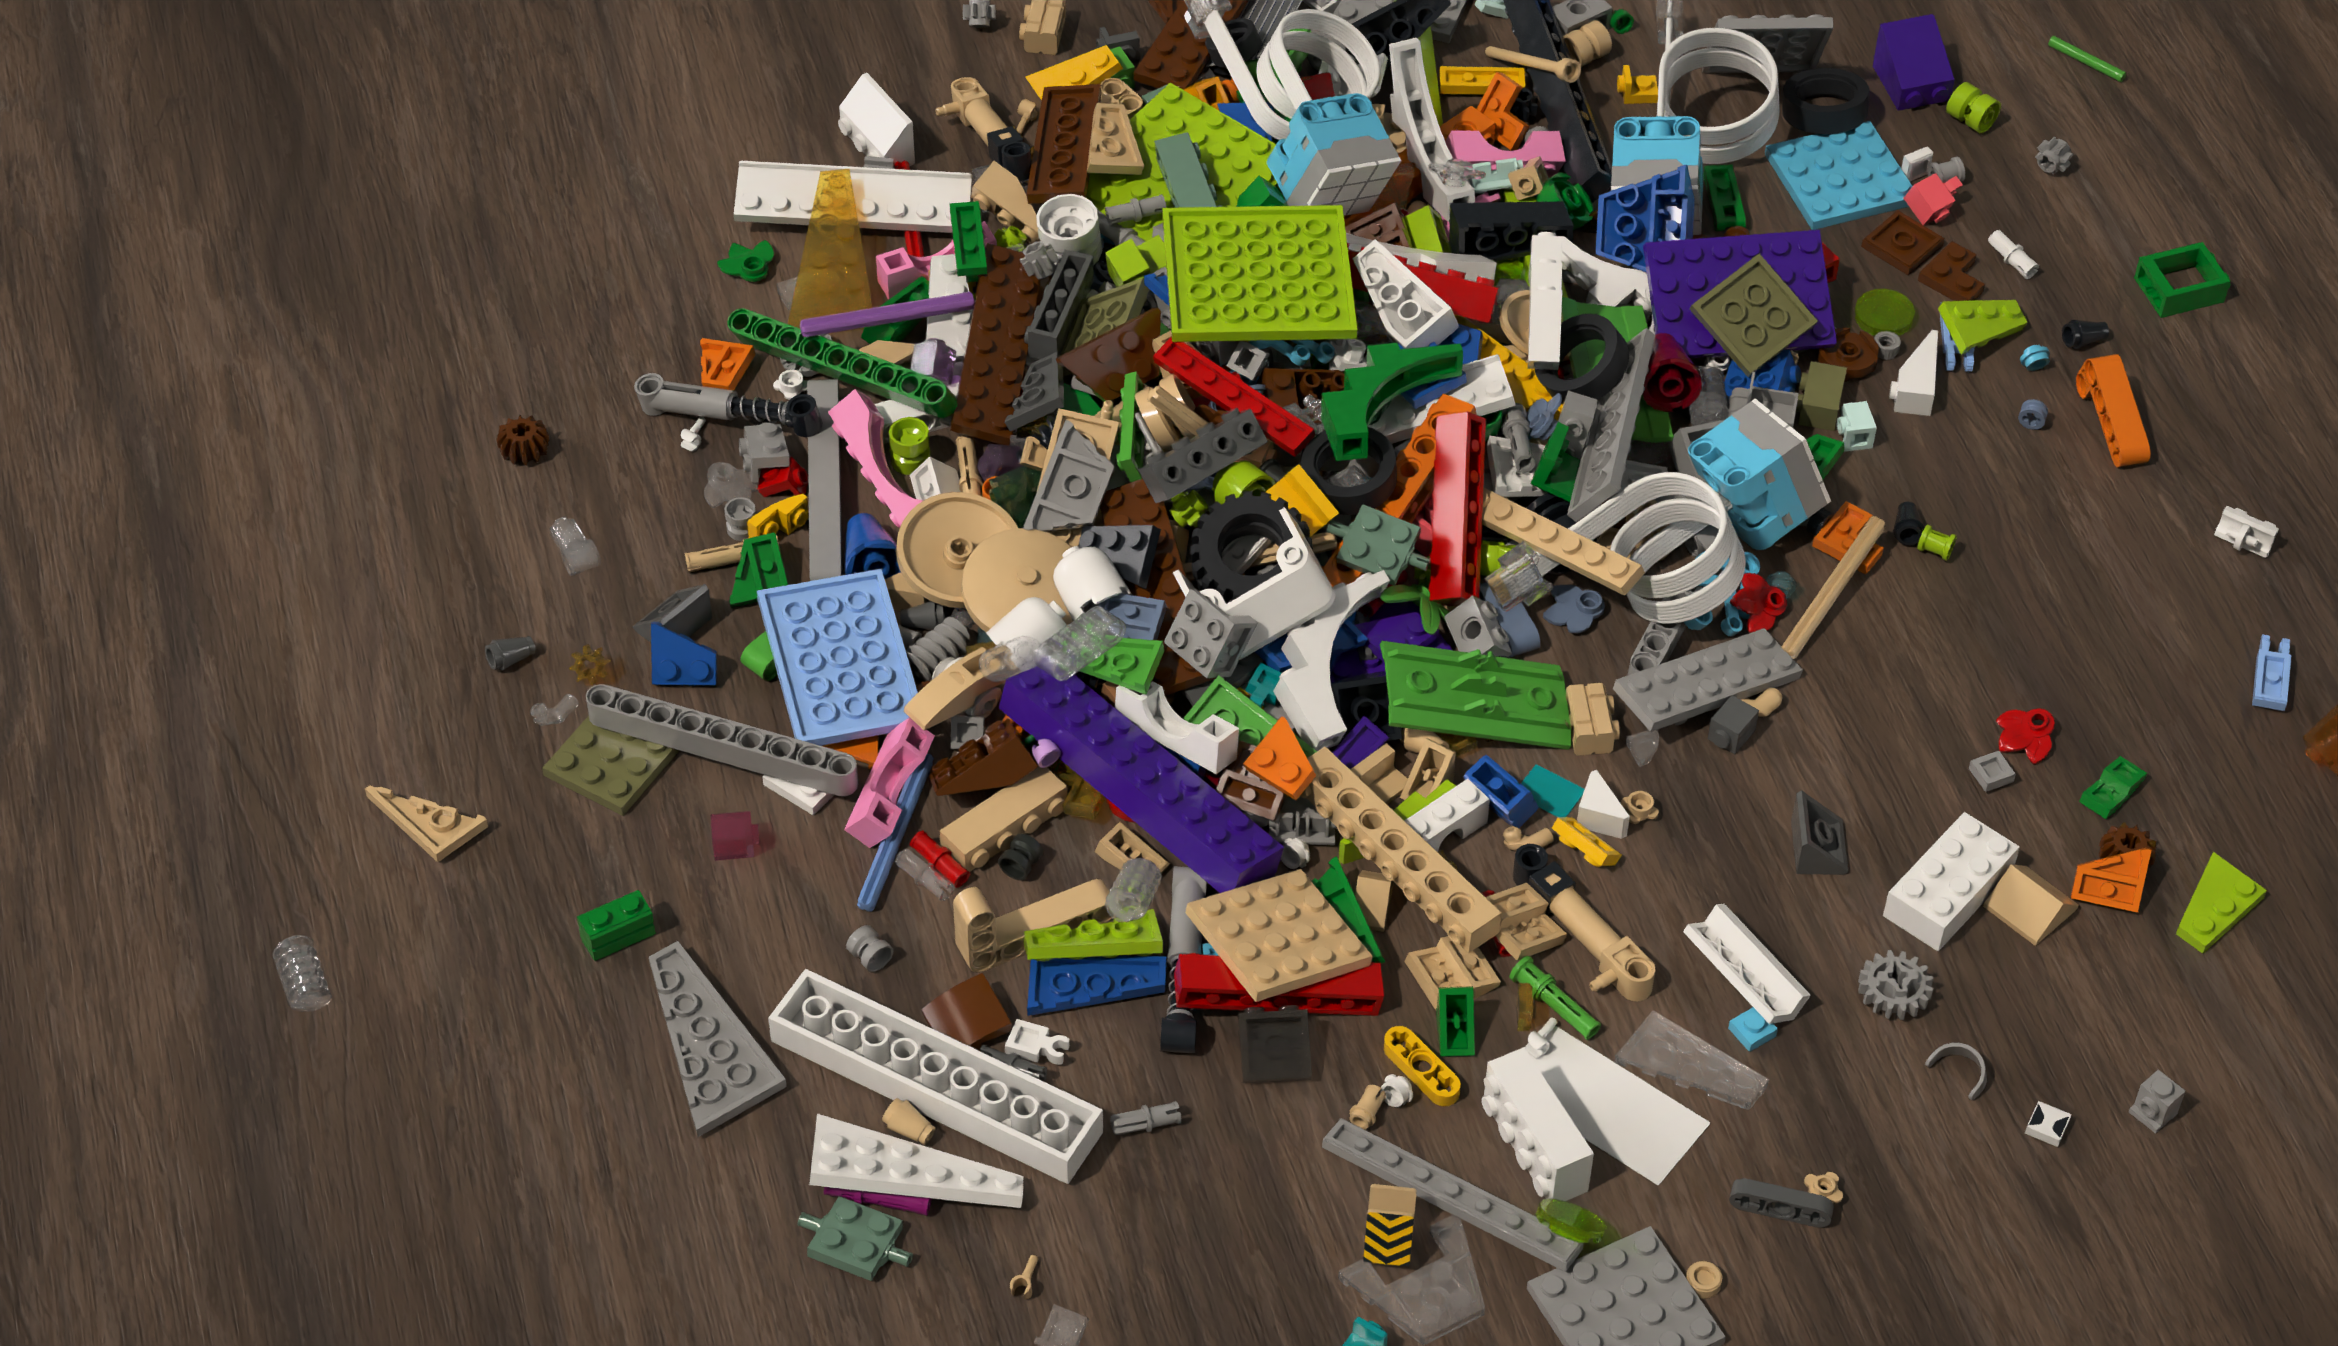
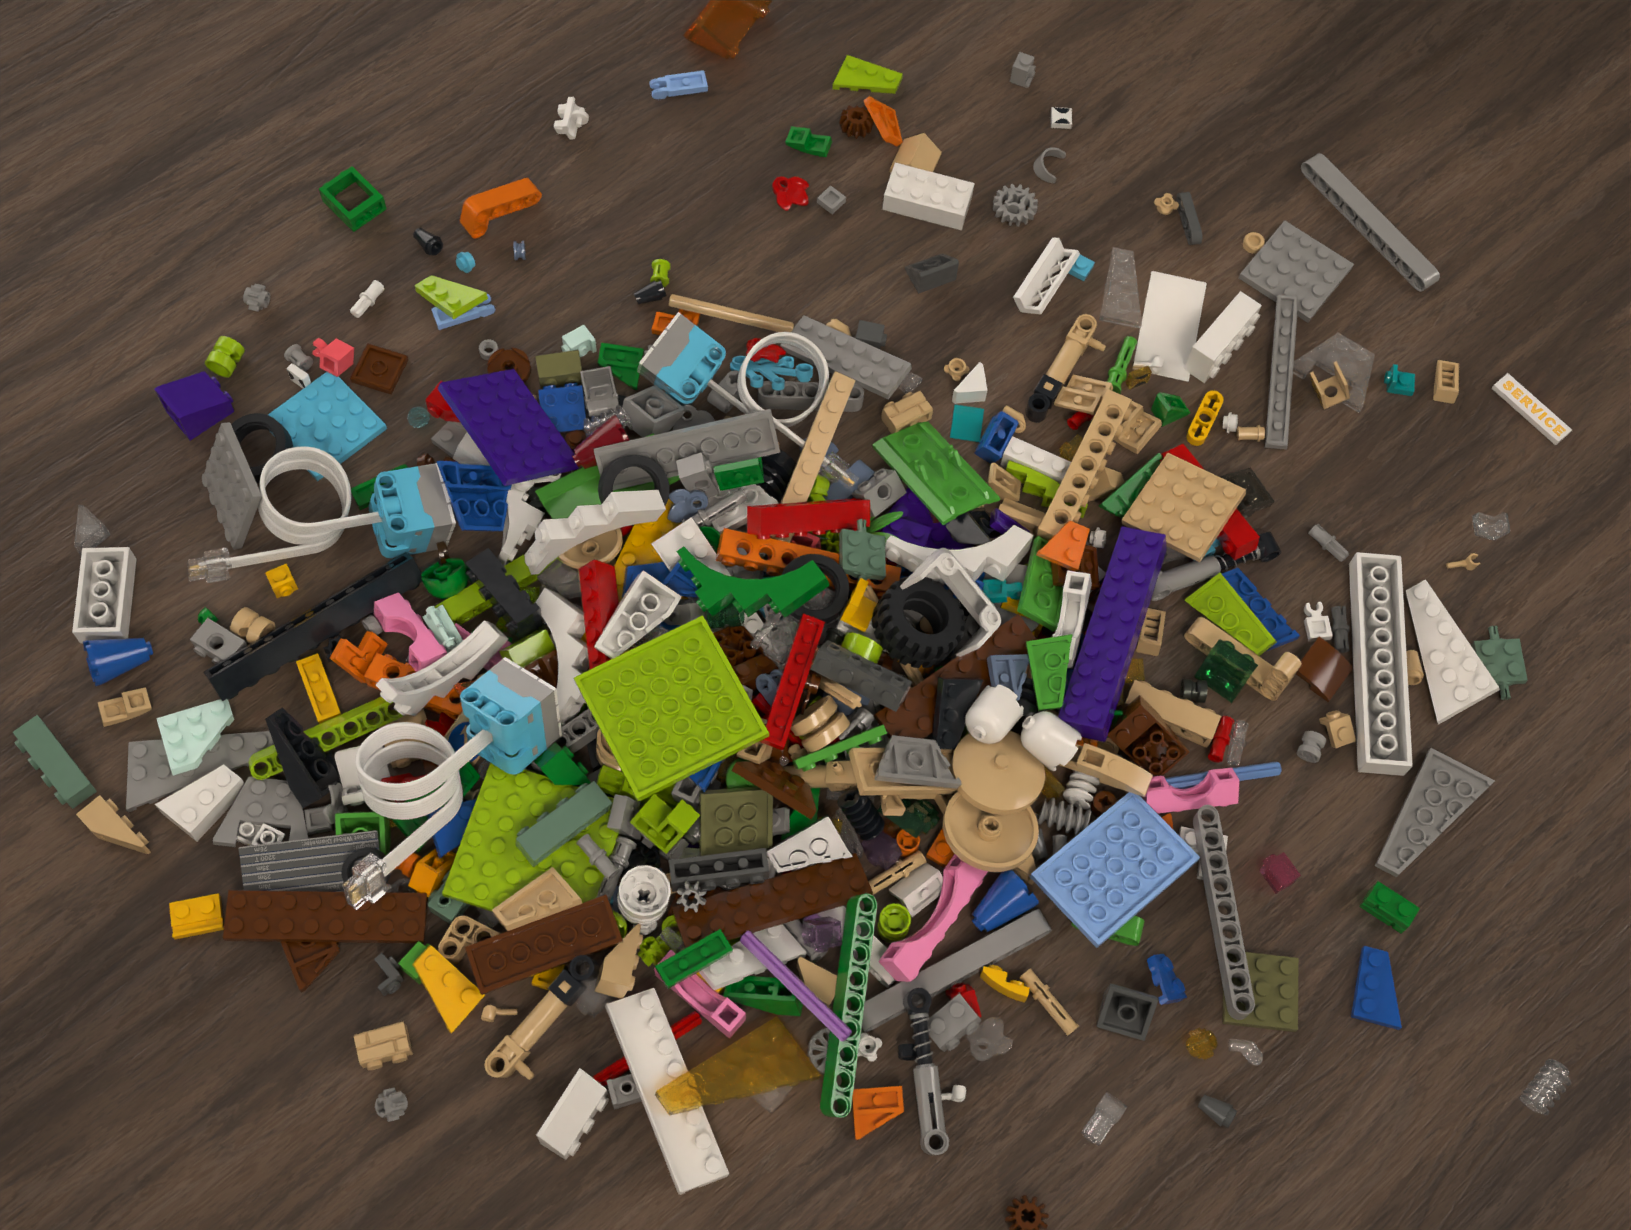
camera: 120 degrees left, 15 degrees up
tan wing [365,785,488,862] -> none
green plate [717,240,774,282] -> none
light grey wheel [724,497,756,541] -> none
green wing [729,532,788,608] -> none
clear plate [979,635,1043,682] -> none
lavender hinge [1032,739,1061,768] -> none
clear beam [1034,606,1126,681] -> none
clear piece [1105,858,1162,922] -> none
light grey bracket [1164,589,1258,678] -> none
clear plate [1428,159,1486,187] -> none
tan piece [1485,46,1581,83] -> none
tan bracket [1508,156,1549,200] -> none
clear neon green tile [1536,1199,1607,1243] -> none
yellow plate [1552,817,1622,867] -> none
olive plate [1690,253,1818,377] -> none
clear light blue plate [1765,572,1797,599] -> none
clear neon green tile [1855,288,1915,336] -> none
white slope [1889,330,1938,416] -> none
reddish brown plate [1918,241,1985,301] -> none
bright green bar [2048,36,2127,82] -> none
none -> clear green plate [1194,639,1258,703]
none -> tan bracket [1319,710,1356,748]
none -> blue wing [1351,946,1402,1030]

